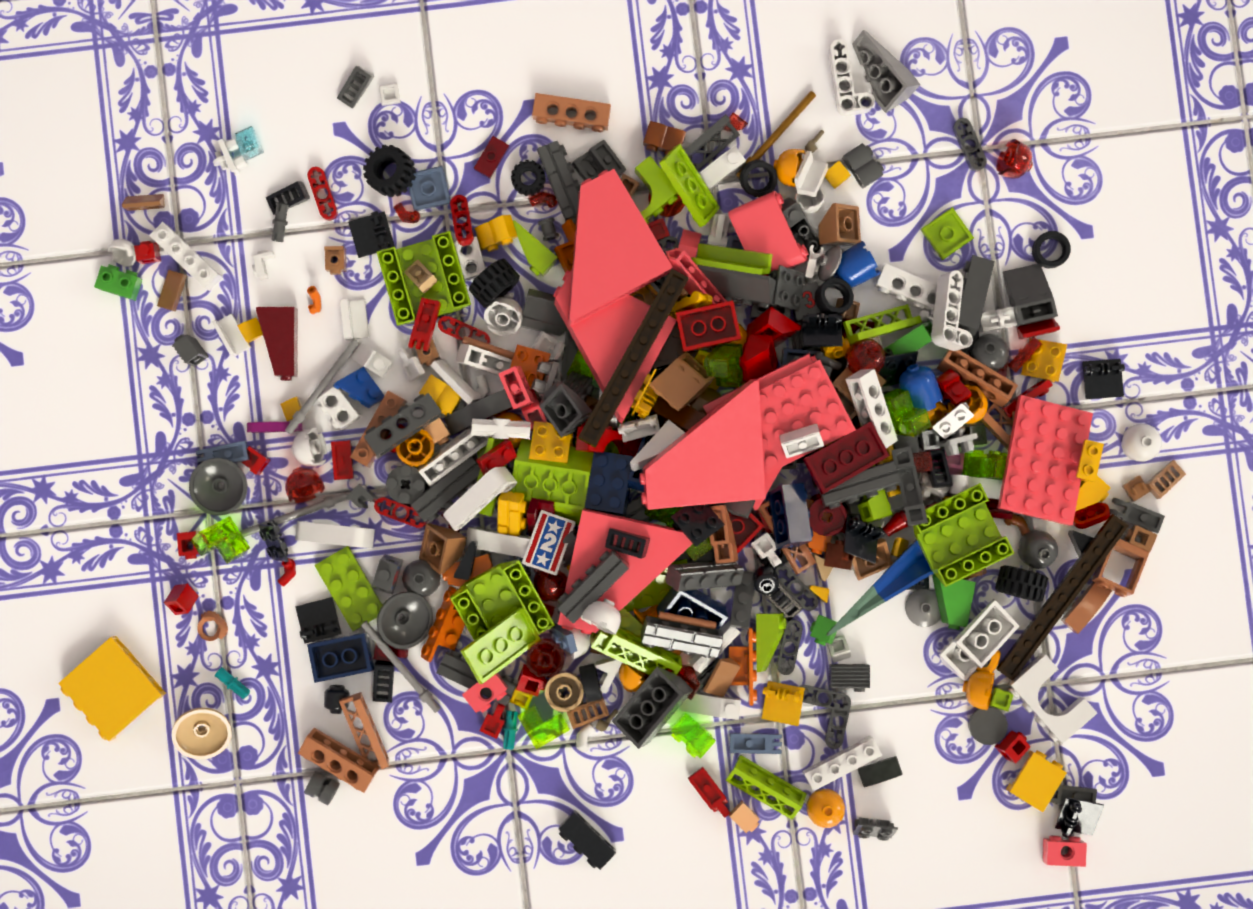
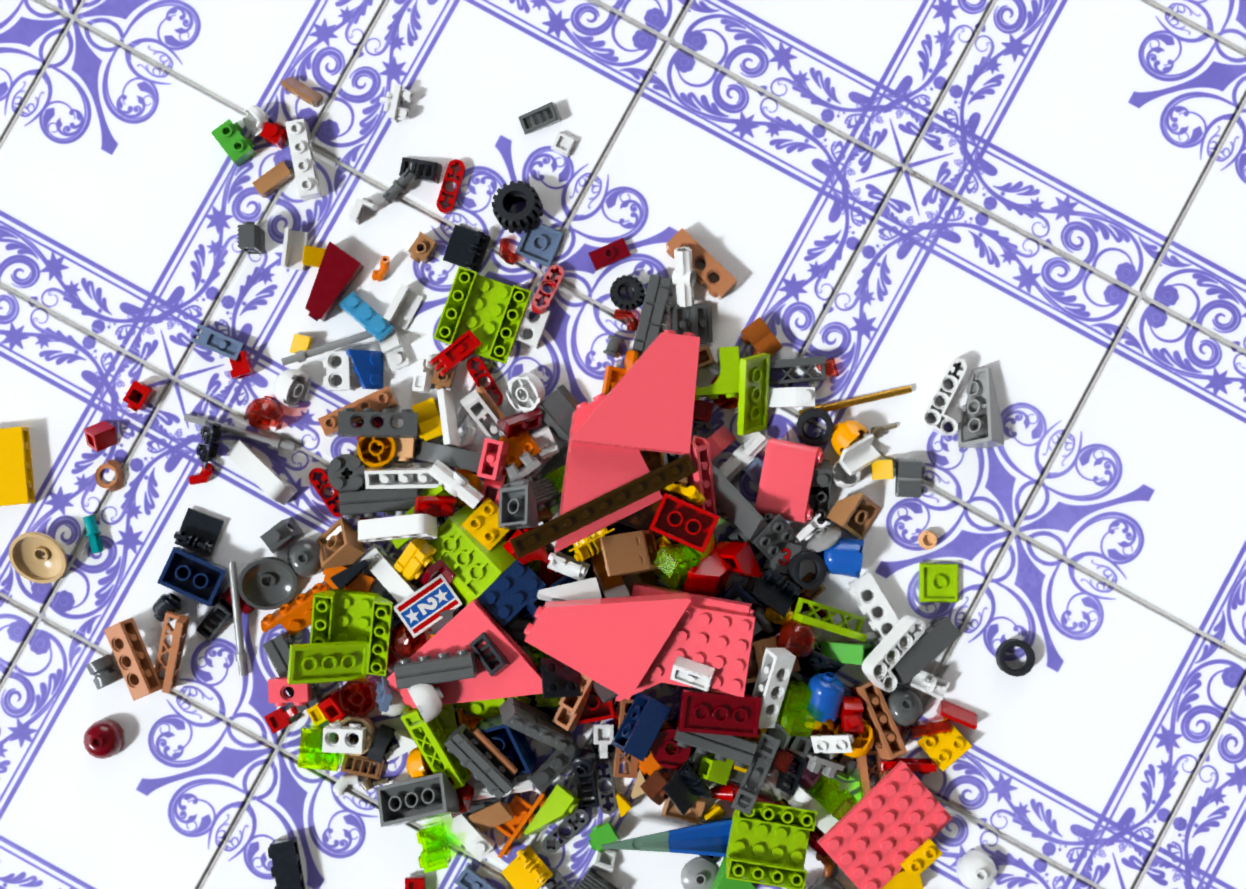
camera: 35 degrees right, 0 degrees up
dark grey dish [189,458,248,516] -> none
clear neon green brick [191,516,250,564] -> none
clear light blue slope [235,126,265,160] -> none
magenta beam [247,421,303,433] -> none
lime plate [314,546,383,632] -> none
red plate [331,440,354,480] -> none
dark grey hinge [345,484,378,508] -> none
tan slope [404,259,437,293] -> none
black tyre [469,258,520,308] -> none
yellow brick [474,215,518,252] -> none
teal axle [503,711,518,750] -> none
lime slope [513,220,558,277] -> none
lime fence [691,243,773,275] -> none
dark grey beam [953,118,987,171] -> none
clear red cylinder [996,139,1033,179] -> none
dark grey slope [1002,263,1058,327] -> none
black hinge [1082,359,1125,400] -> none
none -> dark red cylinder [83,719,125,759]
none -> white brick [322,722,366,754]
none -> dark azure plate [339,291,394,343]
none -> dark red panel [497,408,543,438]
none -> white piece [672,247,697,307]
none -> light nougat plate [918,530,938,550]

